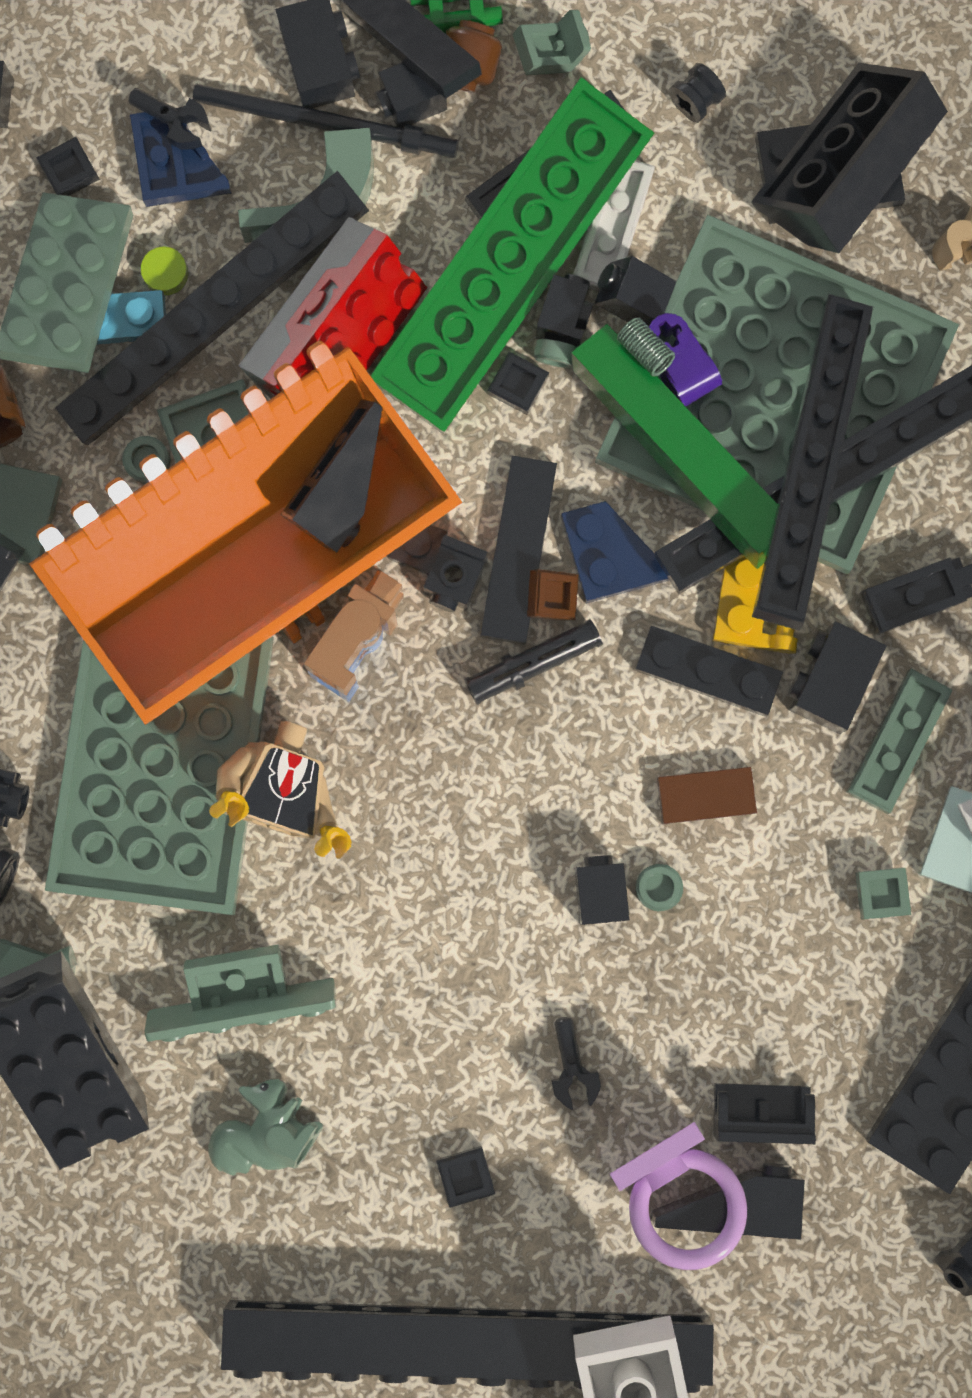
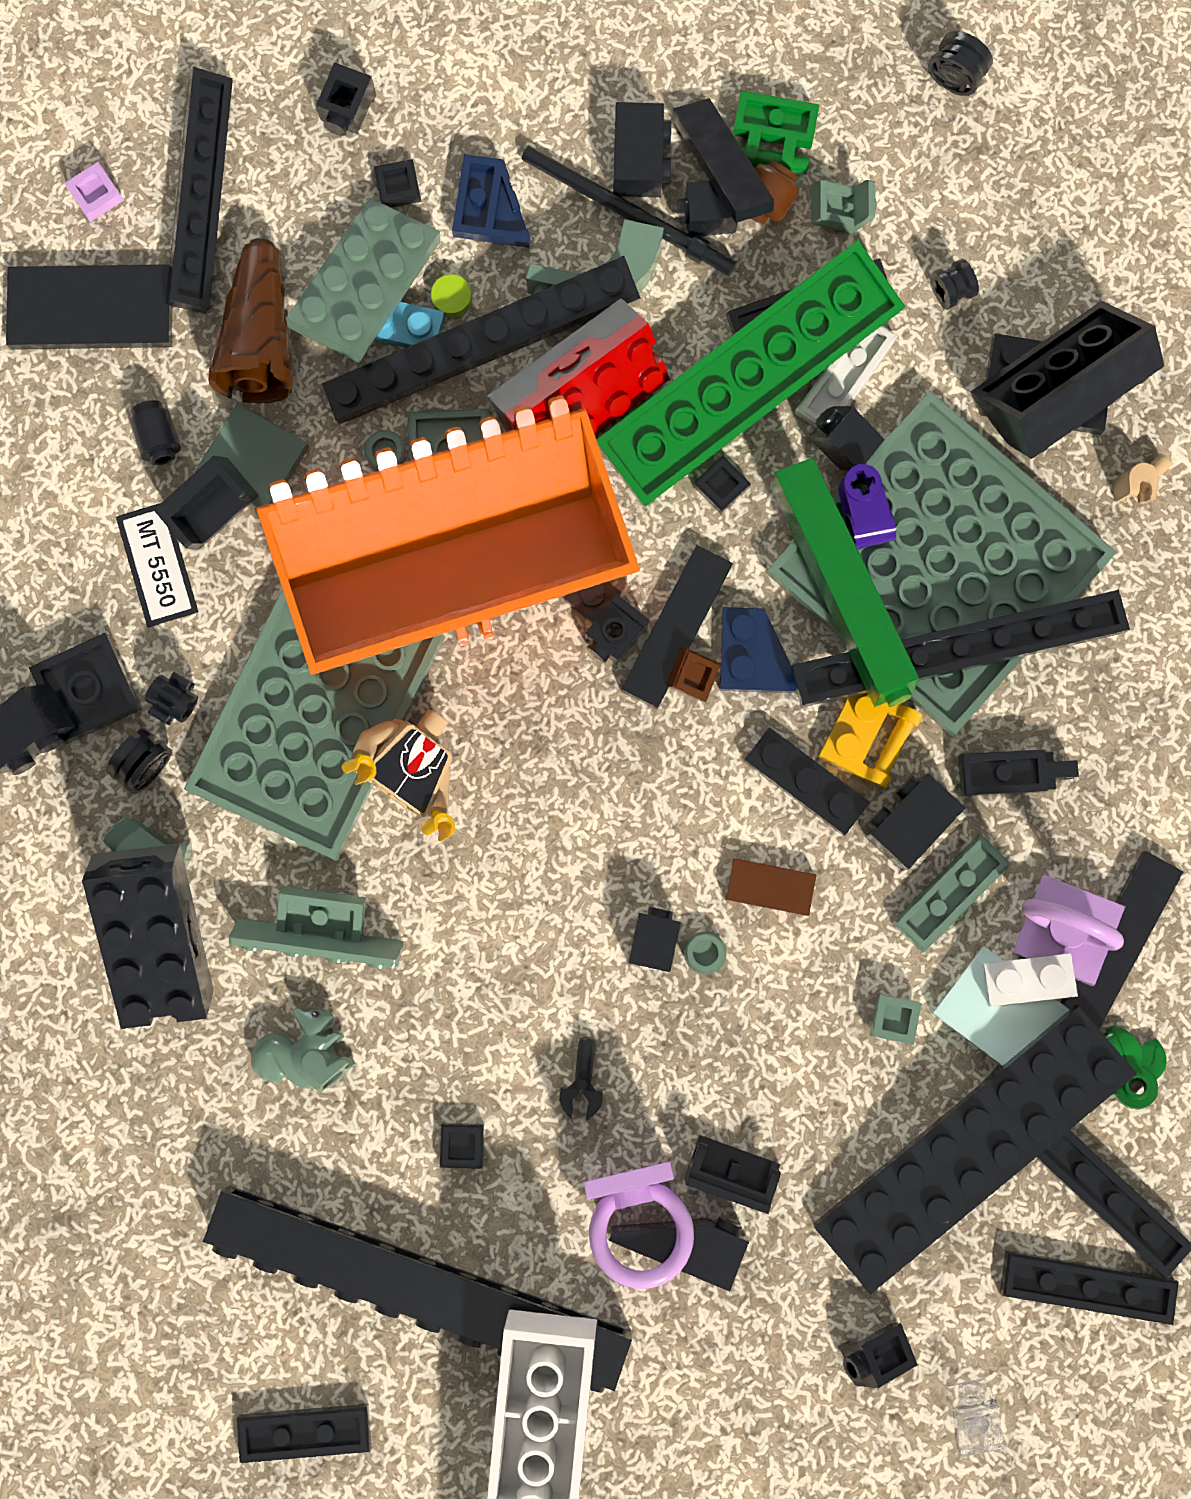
camera: 15 degrees right, 0 degrees up
black bar [128,88,212,150] -> none
black slope [280,400,382,552] -> none
medium nougat hips [304,569,404,702] -> none
black pin [464,619,603,705] -> none
sand green tile [533,339,577,369] -> none
black brick [536,274,594,347] -> none
sand green piece [617,318,675,376] -> none
black tile [752,294,873,631] -> none

